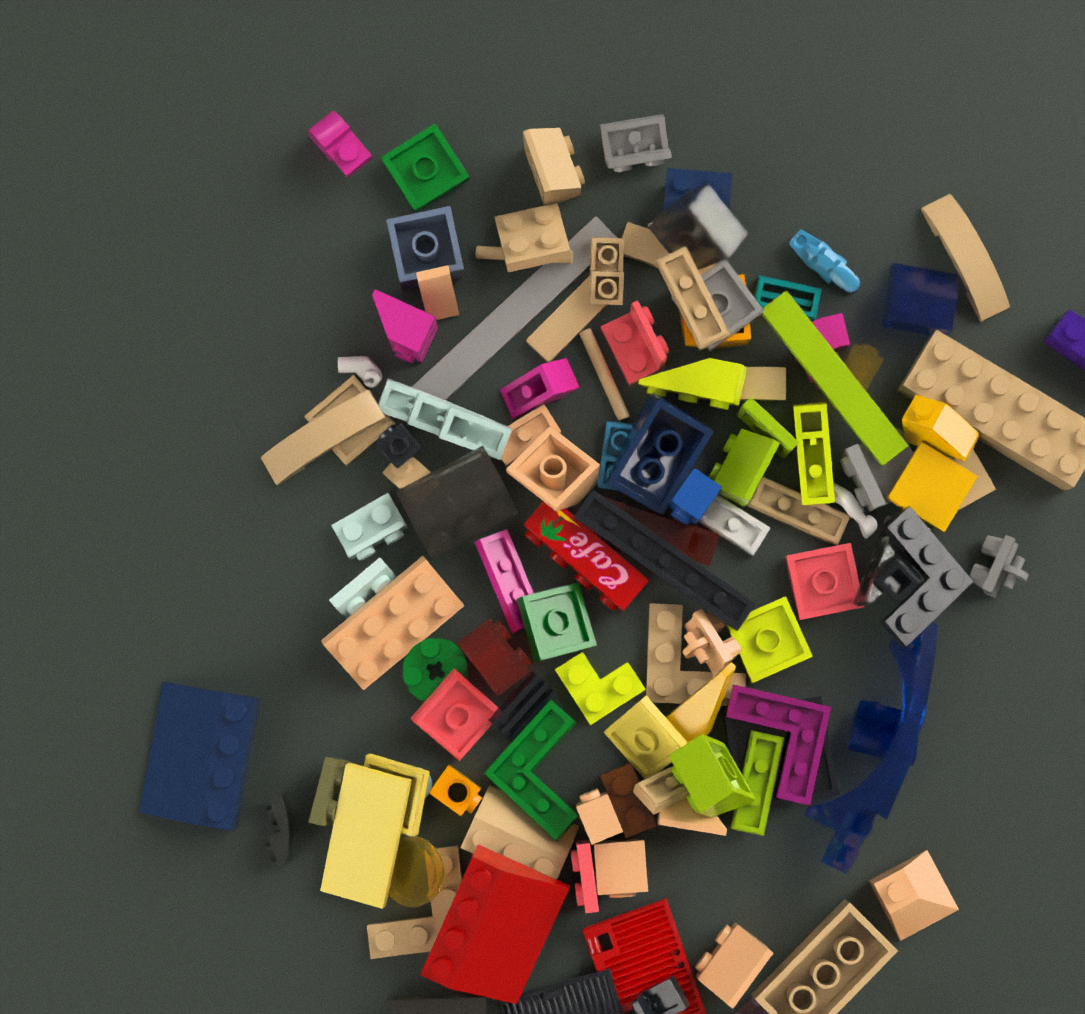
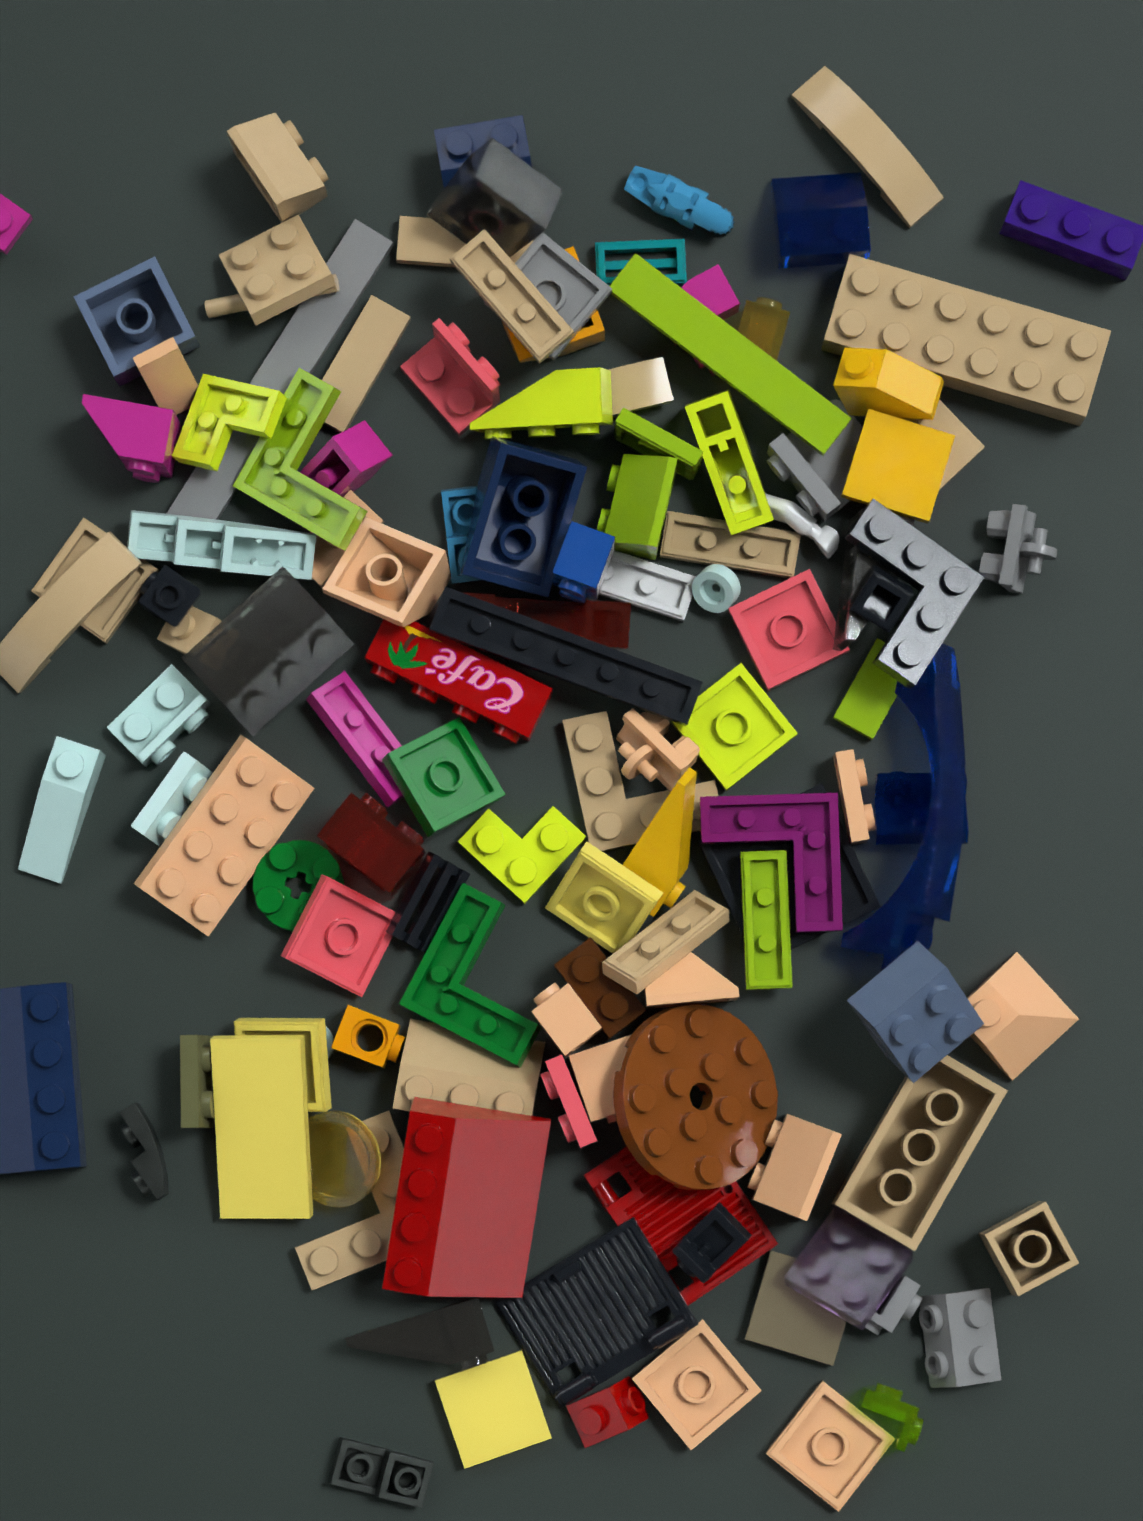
camera: 15 degrees left, 0 degrees up
white arm [338,356,382,388] -> none
green plate [381,124,470,213] -> none
tan bar [579,328,630,422] -> none
tan slope [590,237,624,305] -> none
light grey bracket [600,114,672,172] -> none
lime slope [669,734,756,817] -> none
none -> light aqua slope [18,736,106,884]
none -> neon yellow plate [172,374,287,471]
none -> lime plate [233,368,368,551]
none -> dark orange plate [613,1004,778,1190]
none -> light aqua tile [692,564,741,613]
none -> lime tile [832,638,903,740]
none -> light nougat plate [833,749,876,845]
none -> sand blue brick [847,941,984,1083]

